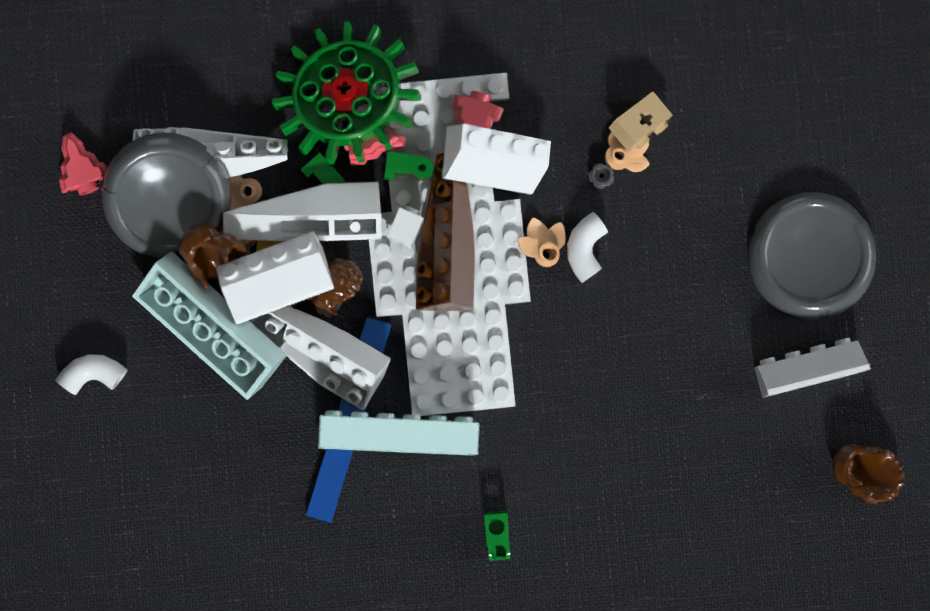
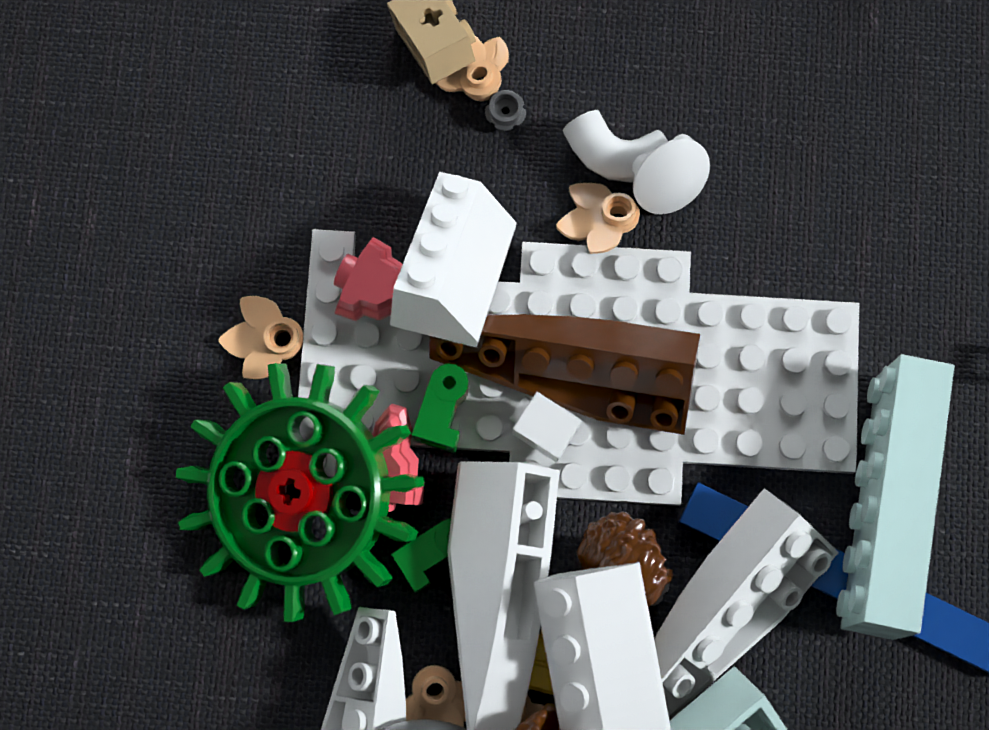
camera: 80 degrees left, 5 degrees down
none -> light nougat plate [219,296,304,380]
none -> white dish [632,134,710,214]

